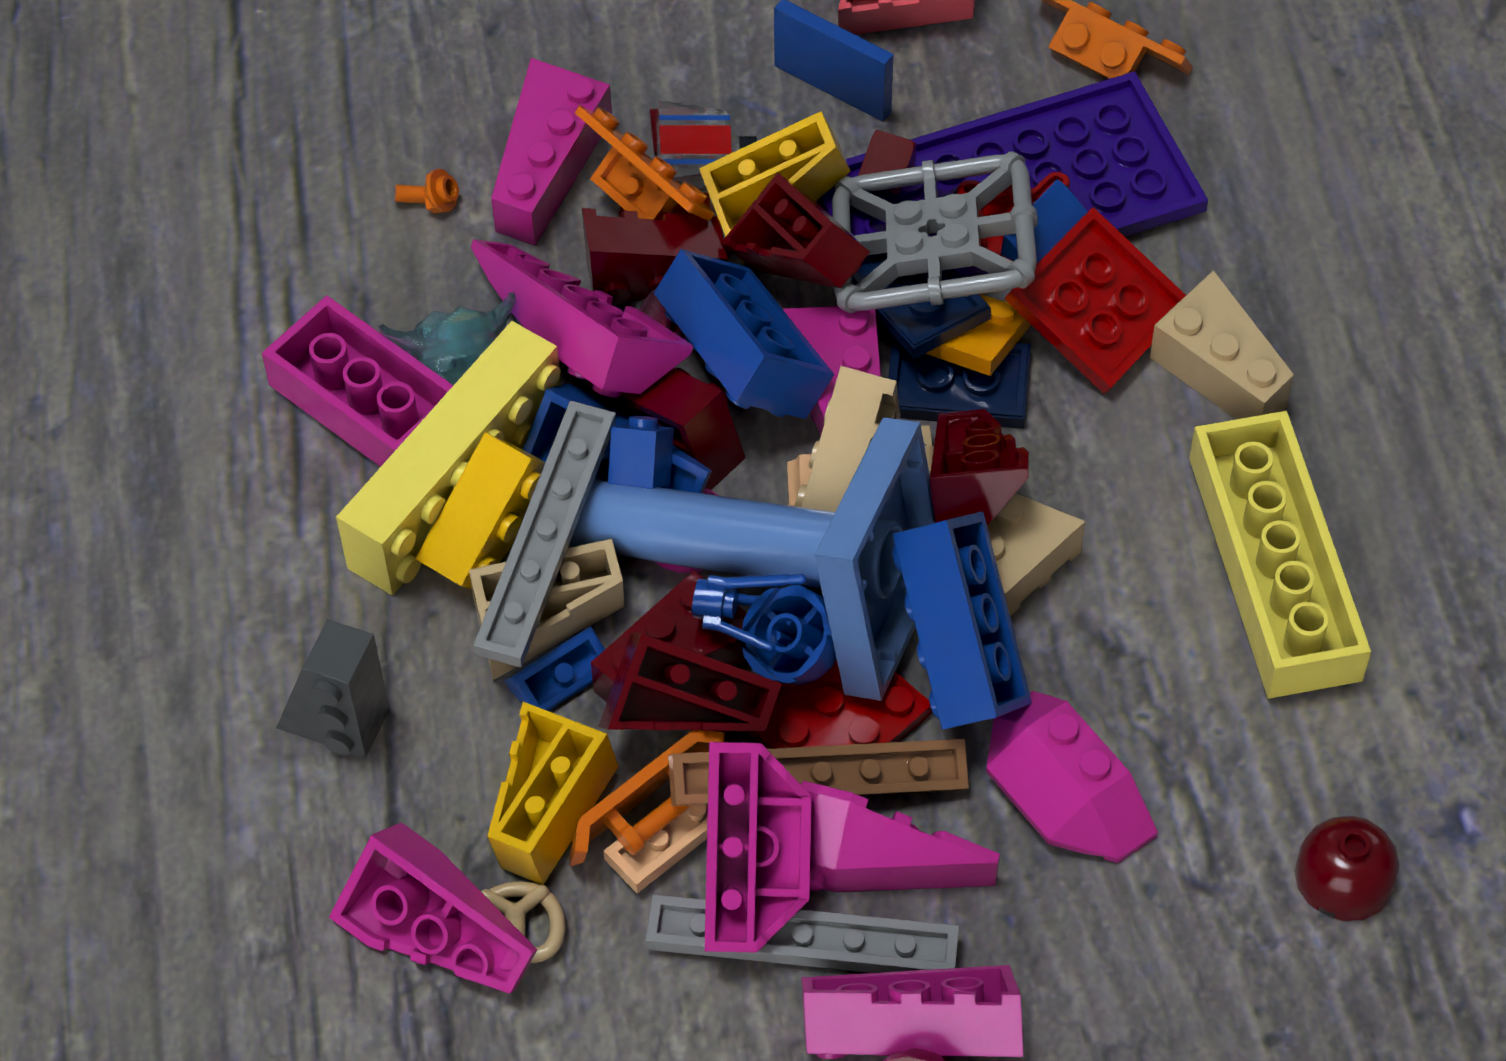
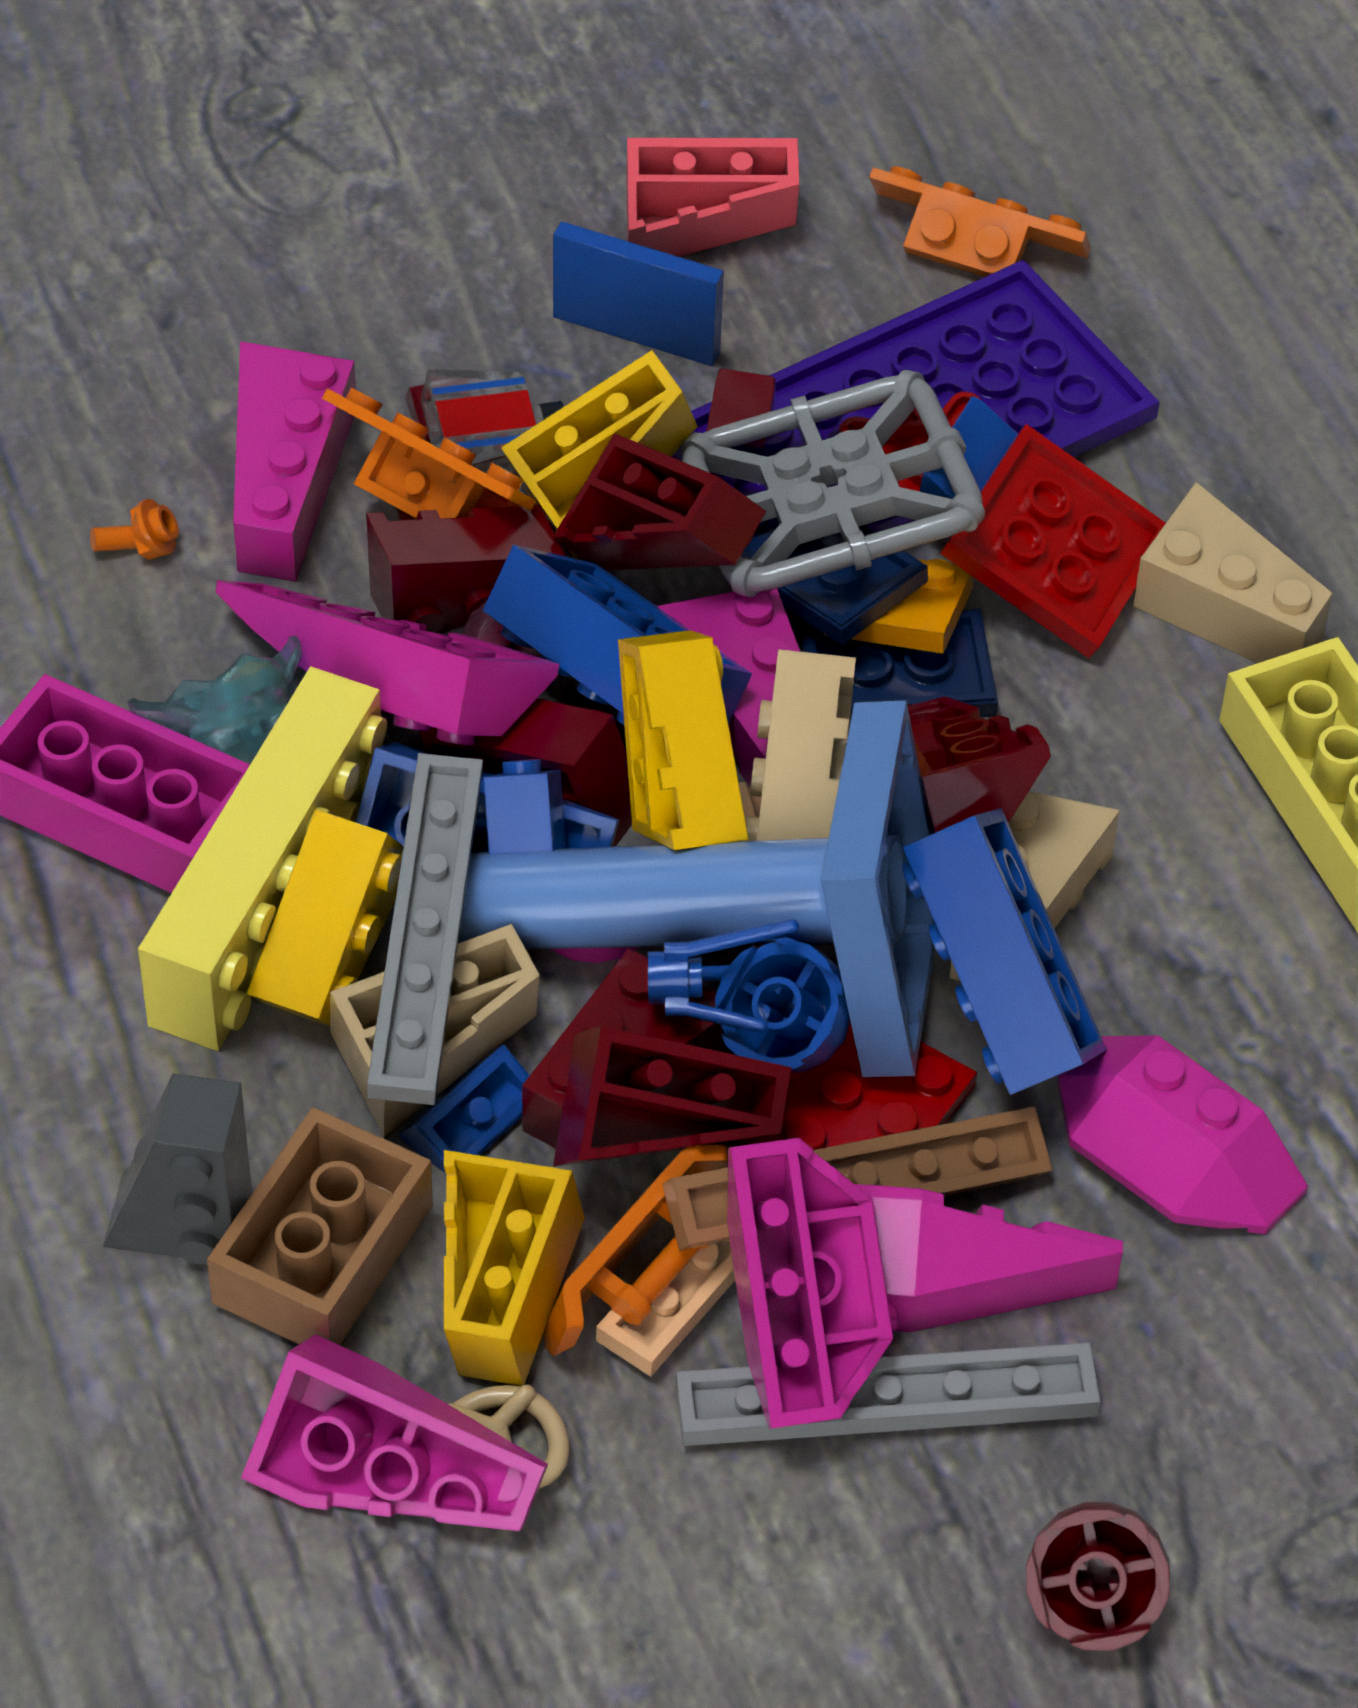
camera: 15 degrees left, 5 degrees down
dark pink wedge [801,965,1023,1059] -> none
none -> medium nougat brick [207,1107,433,1345]
none -> yellow wedge [618,630,749,850]

